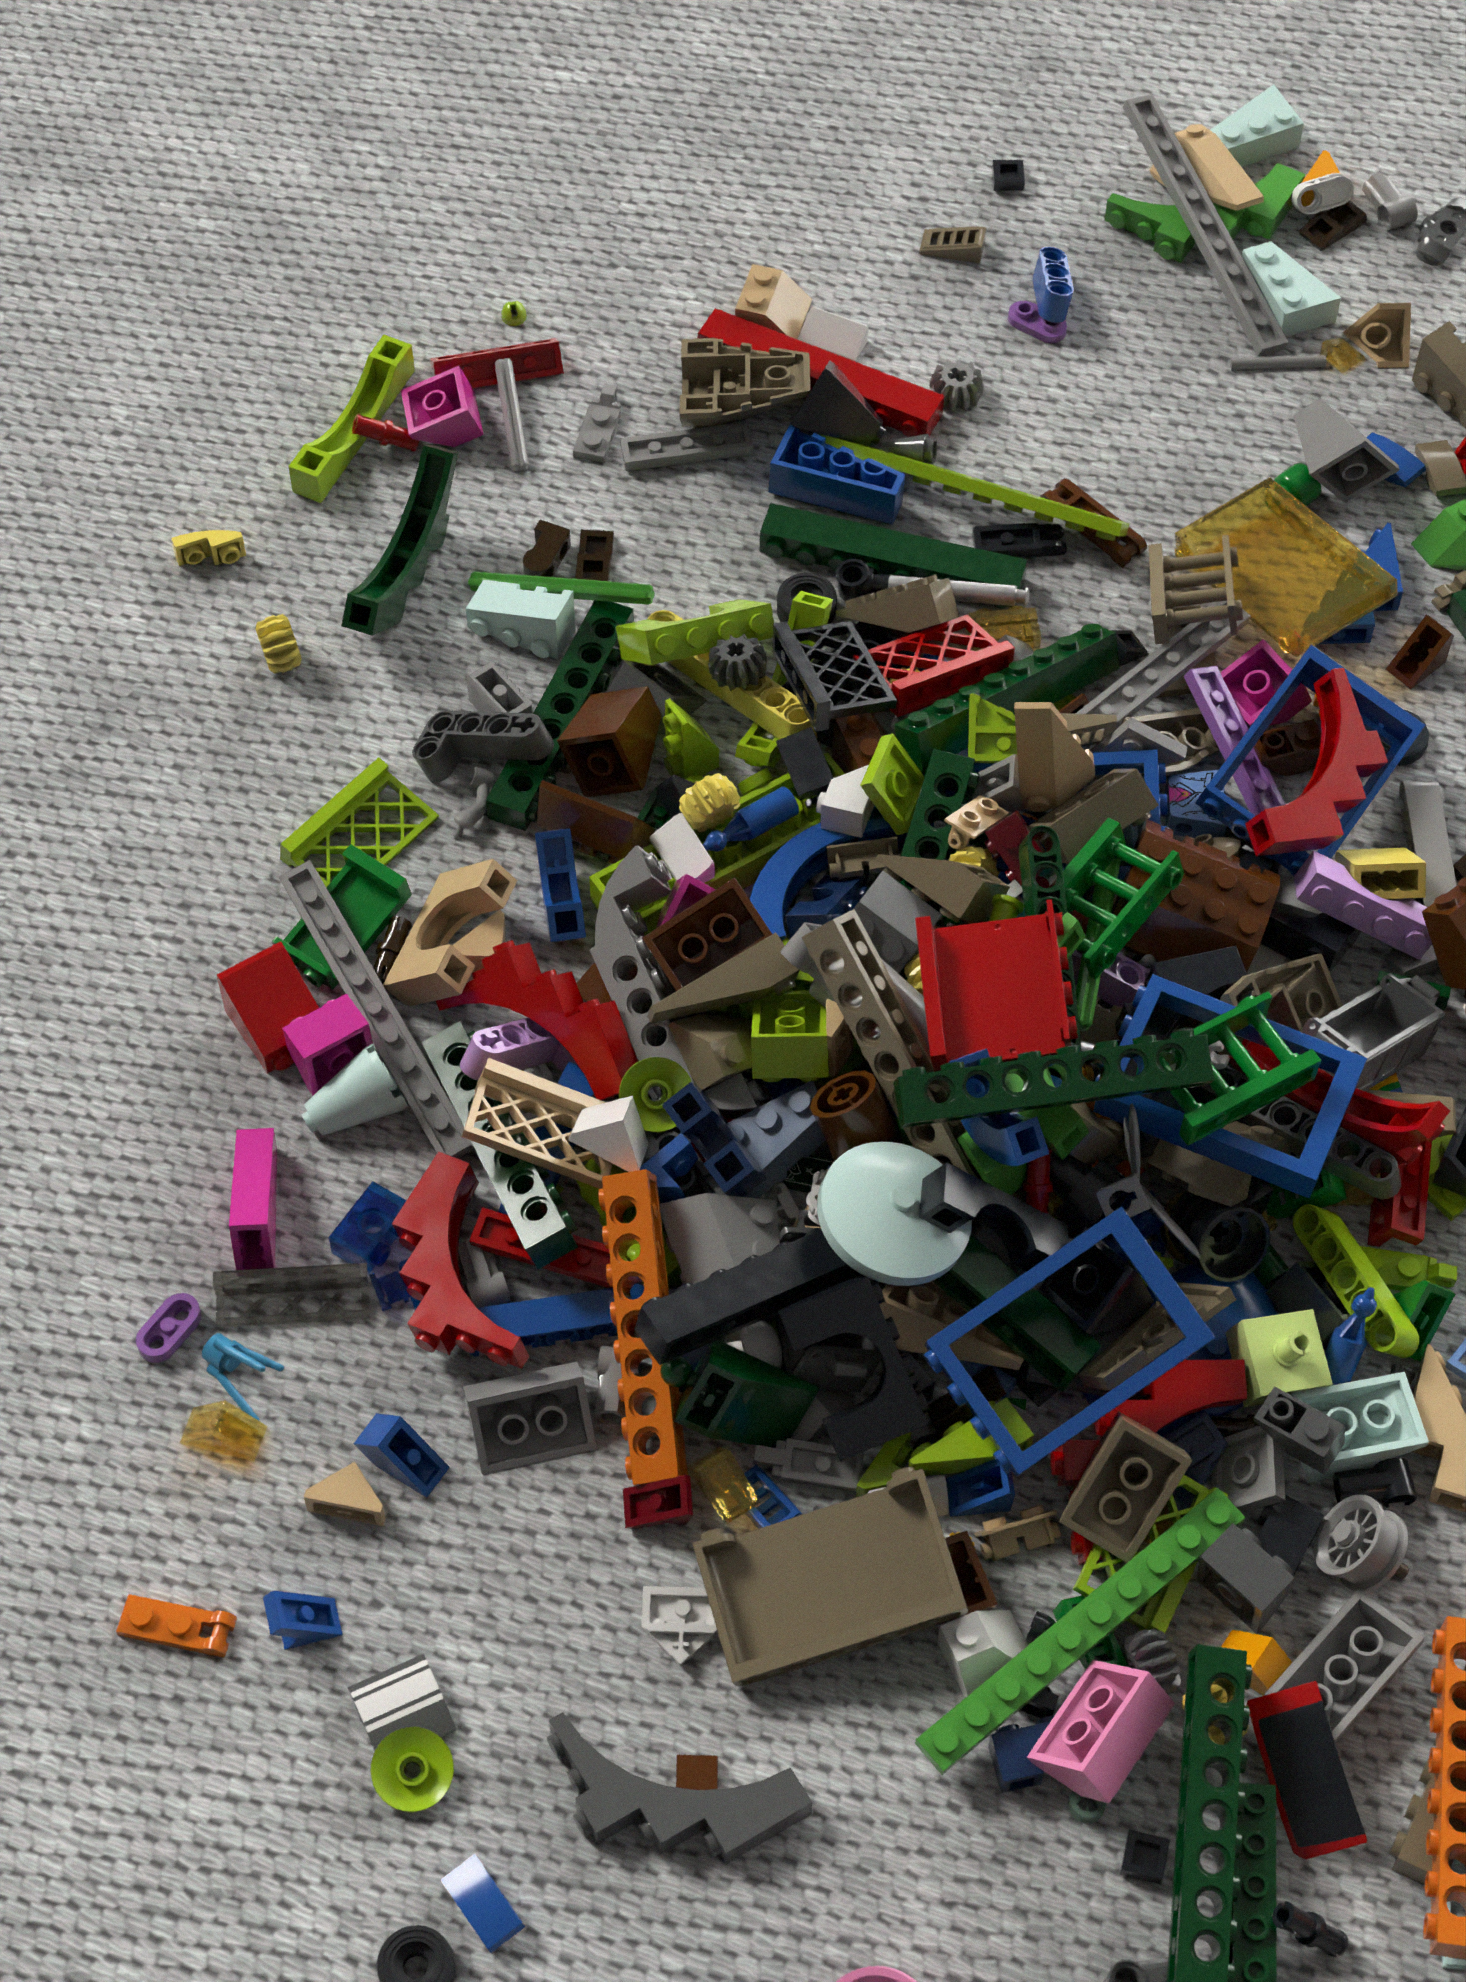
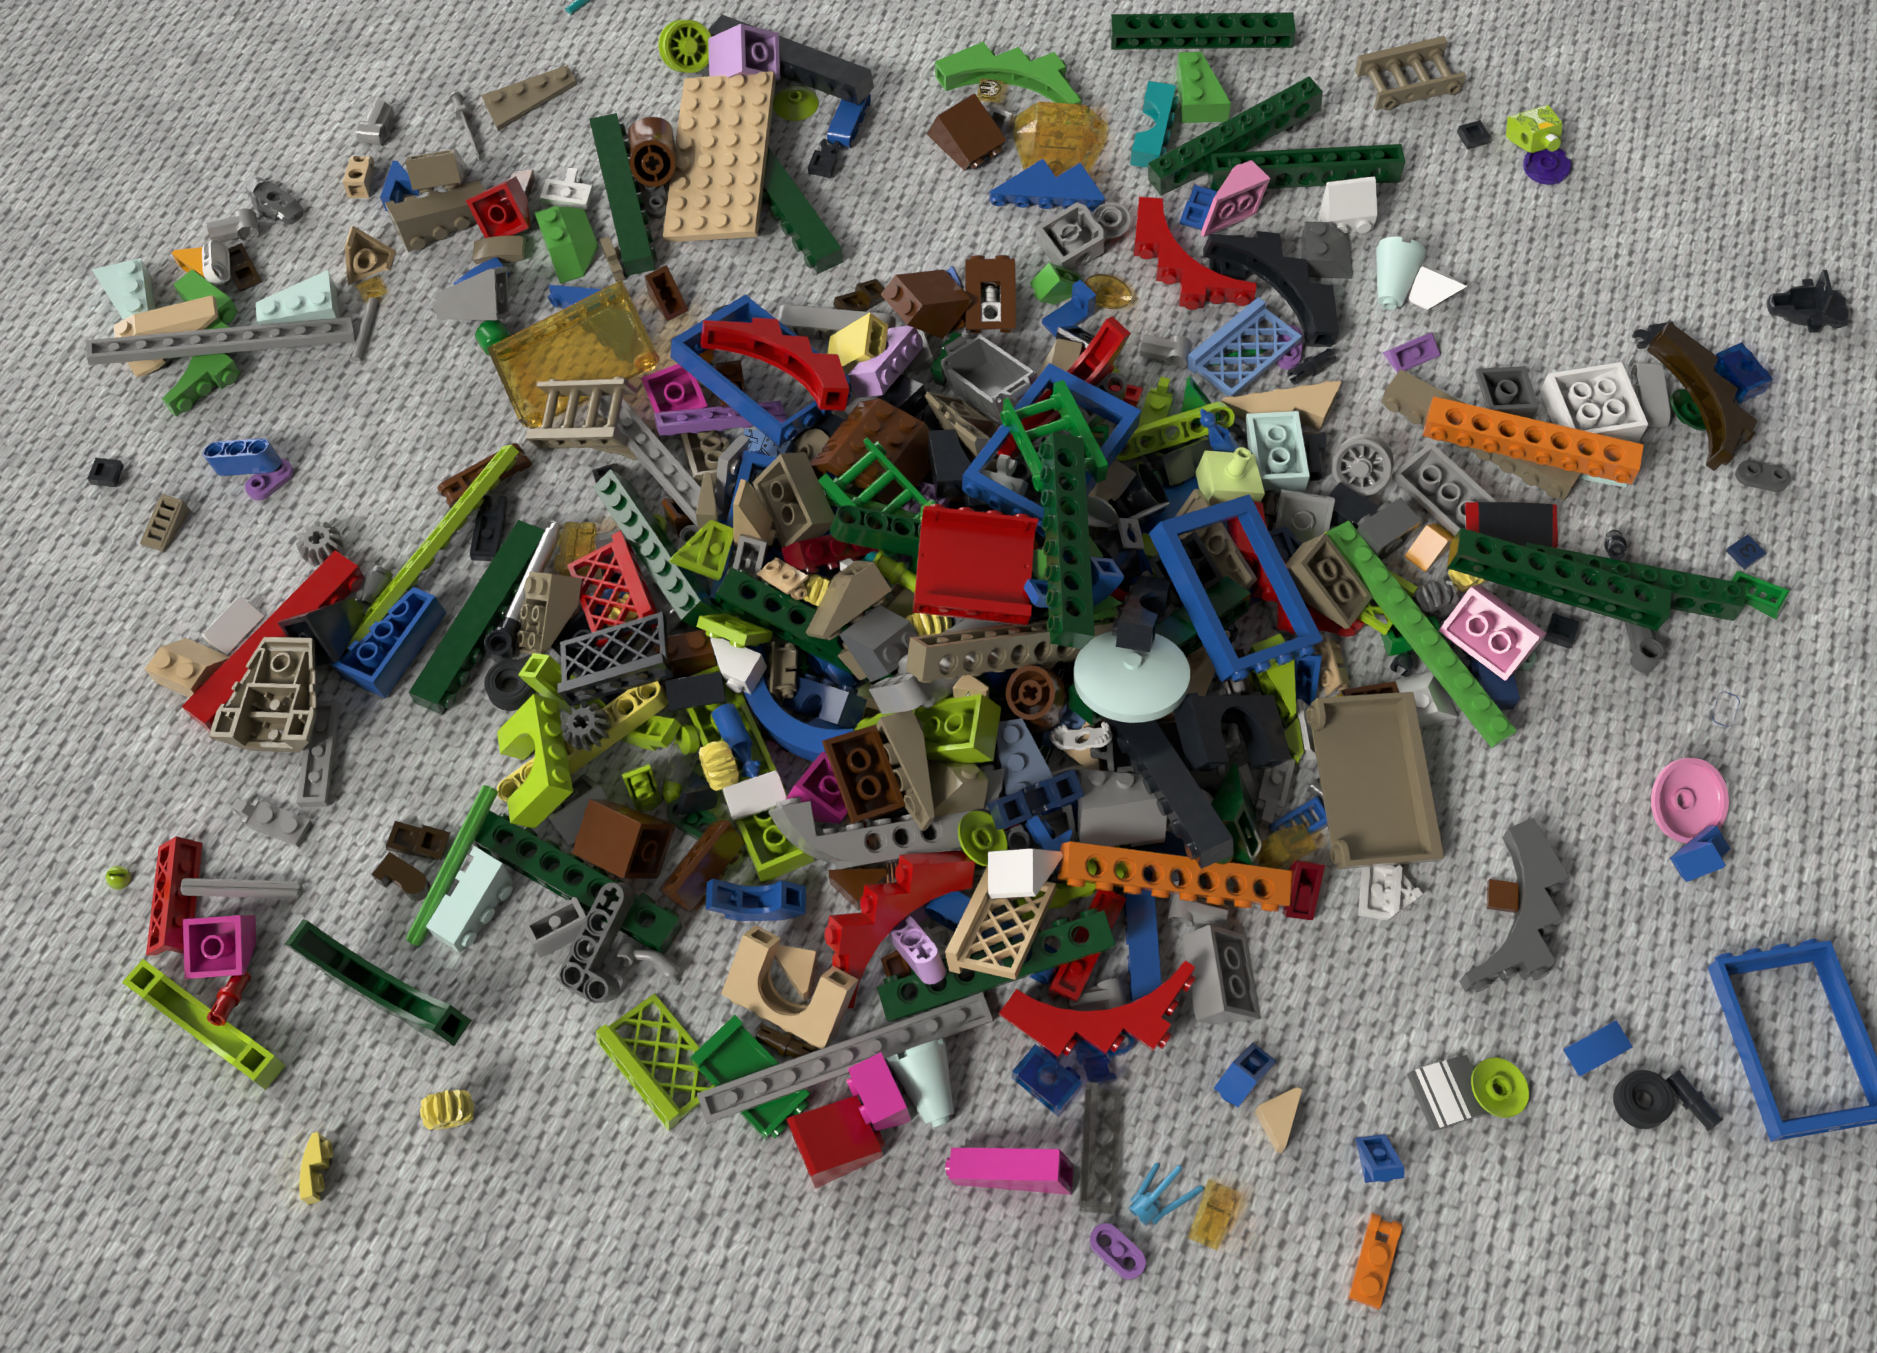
camera: 80 degrees left, 5 degrees up
dark grey slope [1254,1386,1345,1475] -> none

